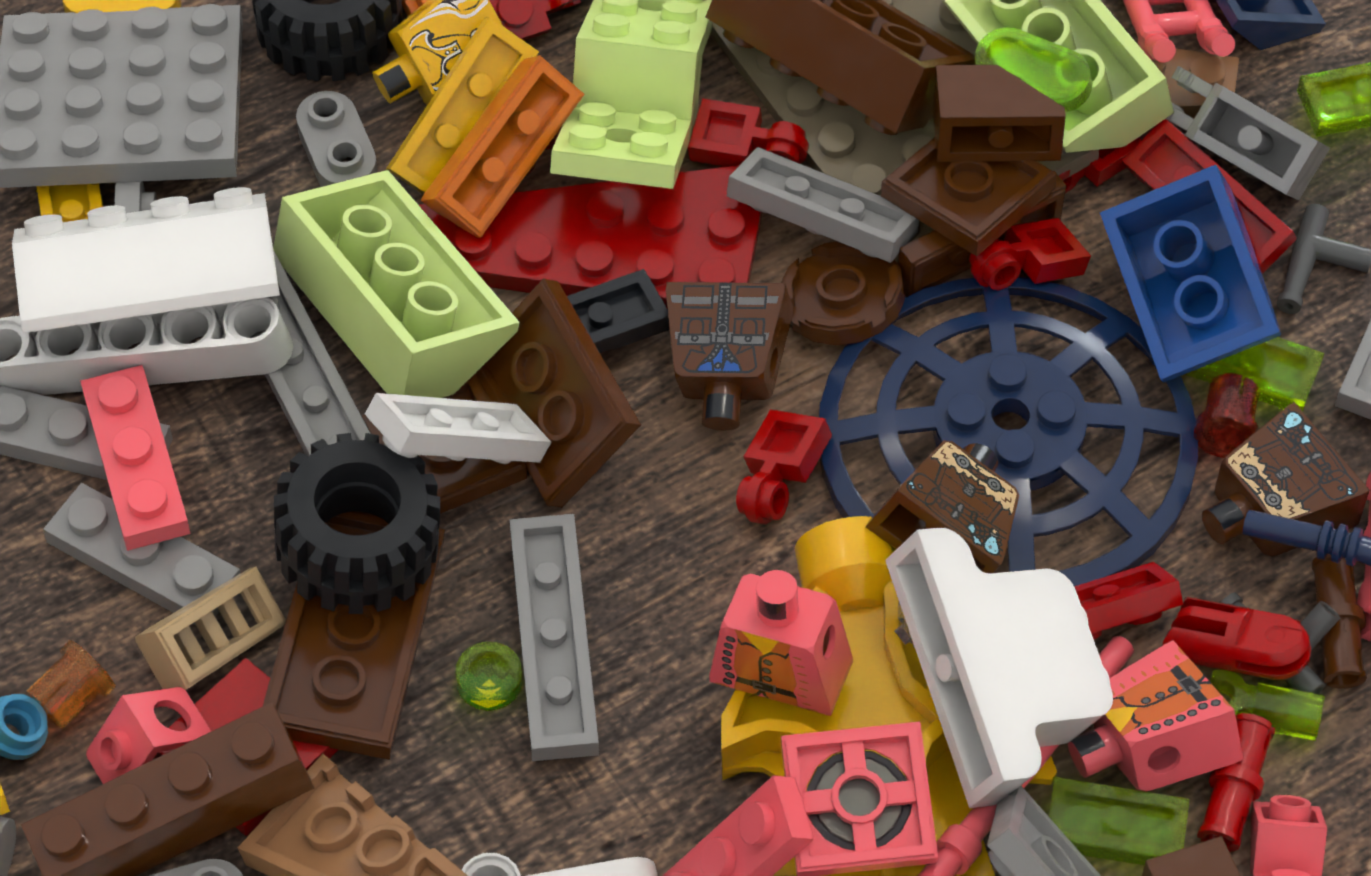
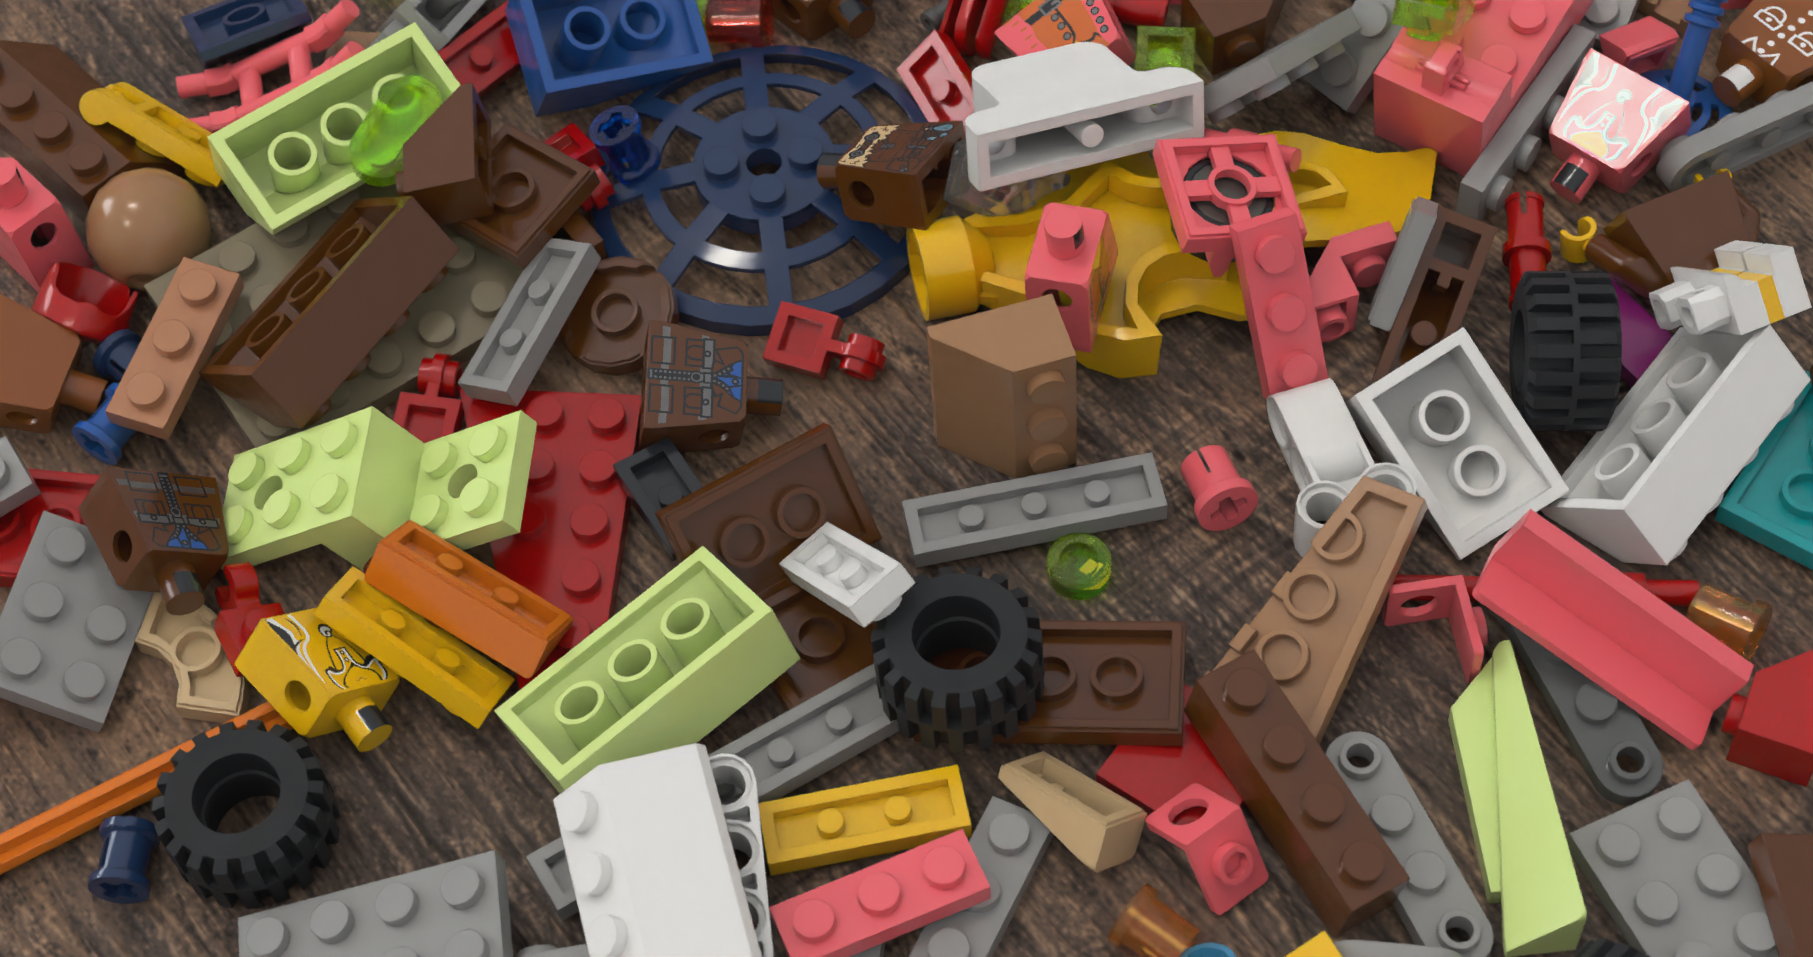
camera: 90 degrees left, 0 degrees up
light grey plate [296,91,377,187] -> none
none -> clear blue bush [589,105,661,185]
none -> yellow plate [758,764,972,876]
none -> medium nougat slope [926,294,1077,479]
none -> coral bush [1180,445,1258,531]

